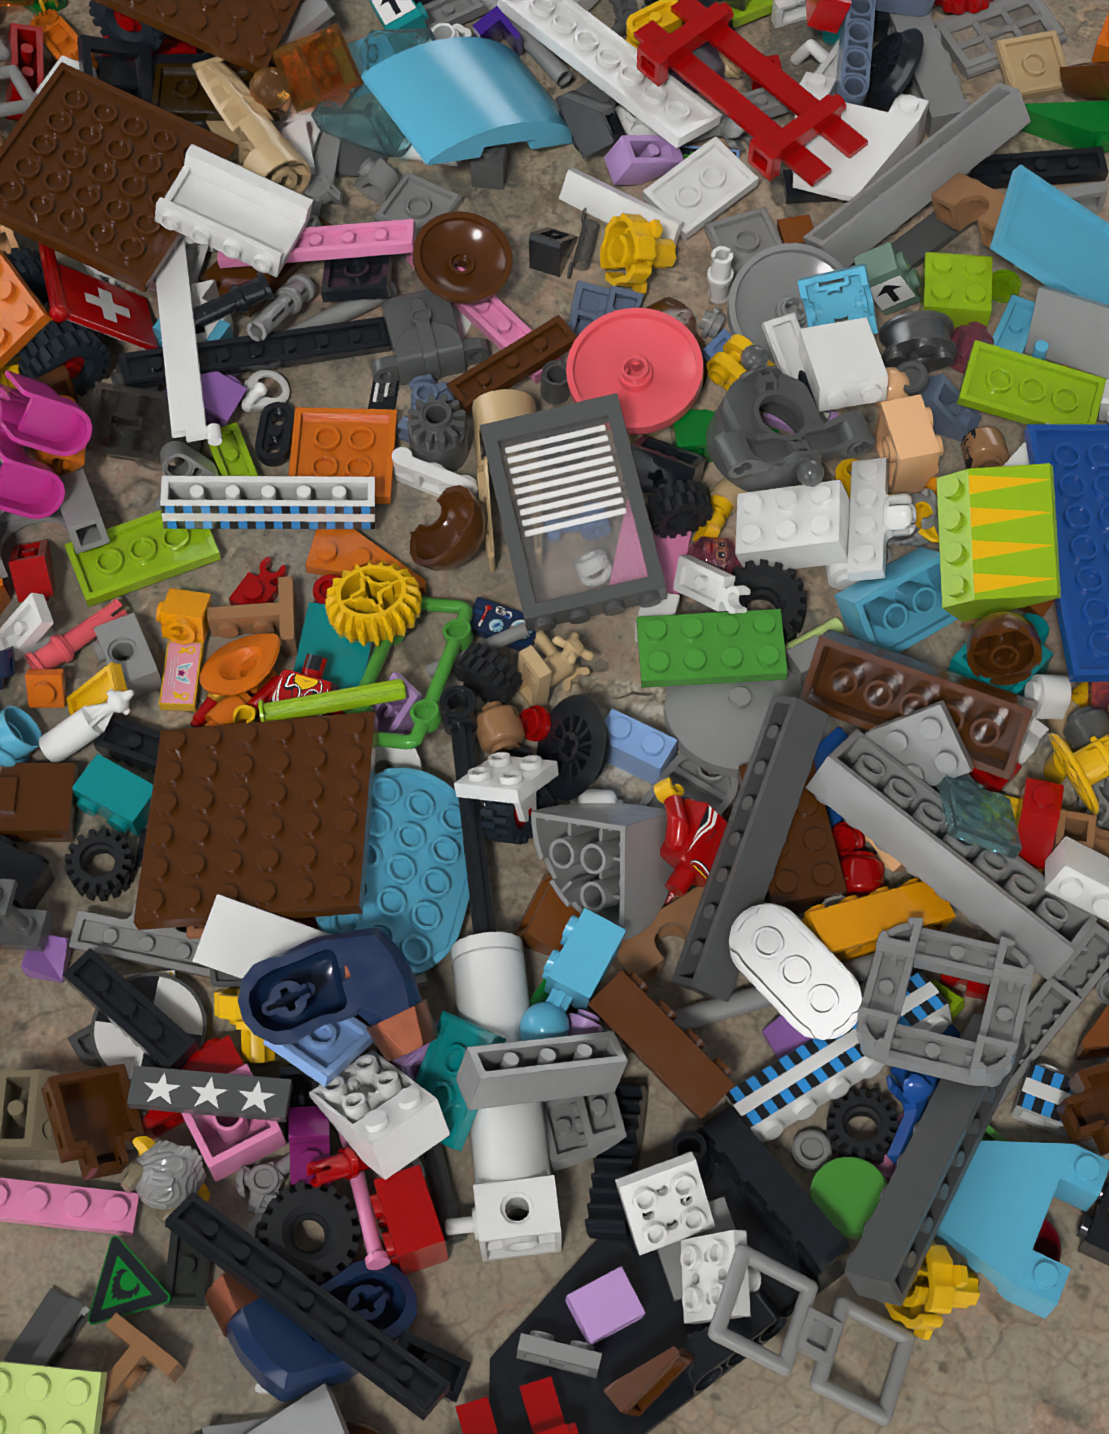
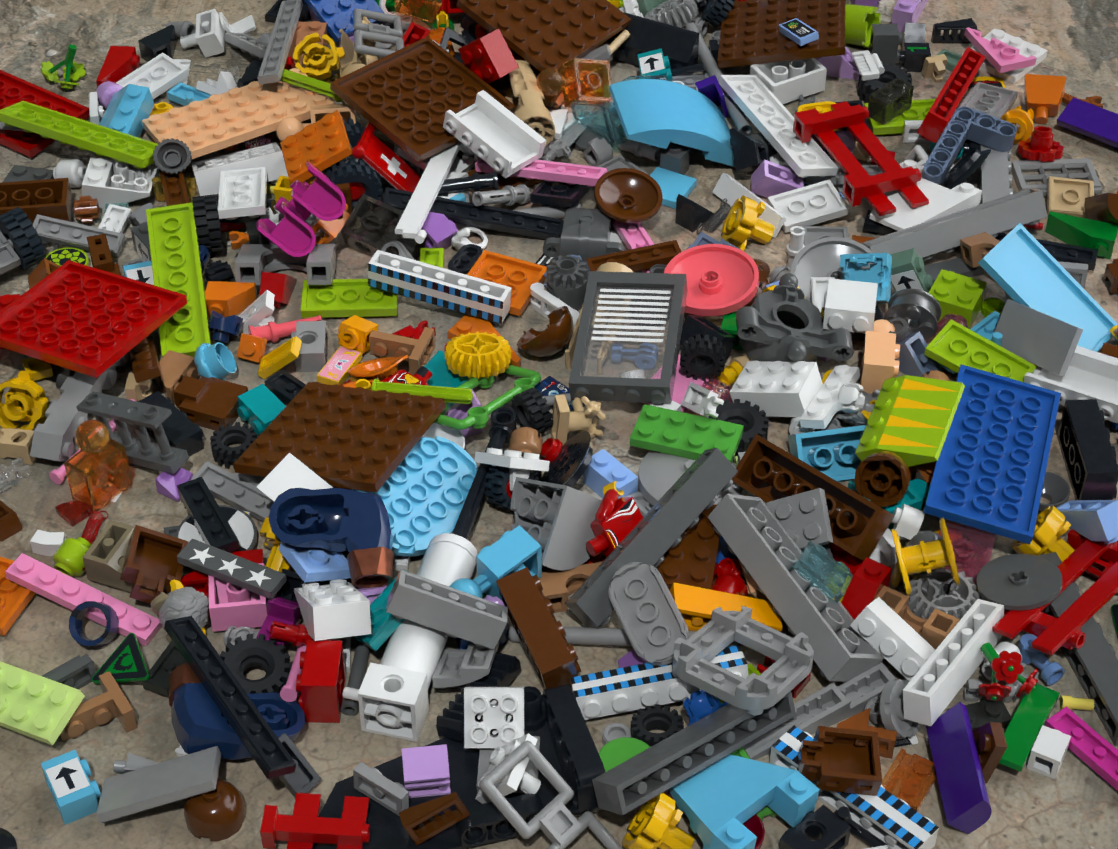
camera: 20 degrees right, 20 degrees down
white wheel [39,688,134,763] -> none
none -> dark blue piece [69,601,119,647]
none -> red brick [458,28,519,84]
none -> medium azure tile [650,167,697,209]

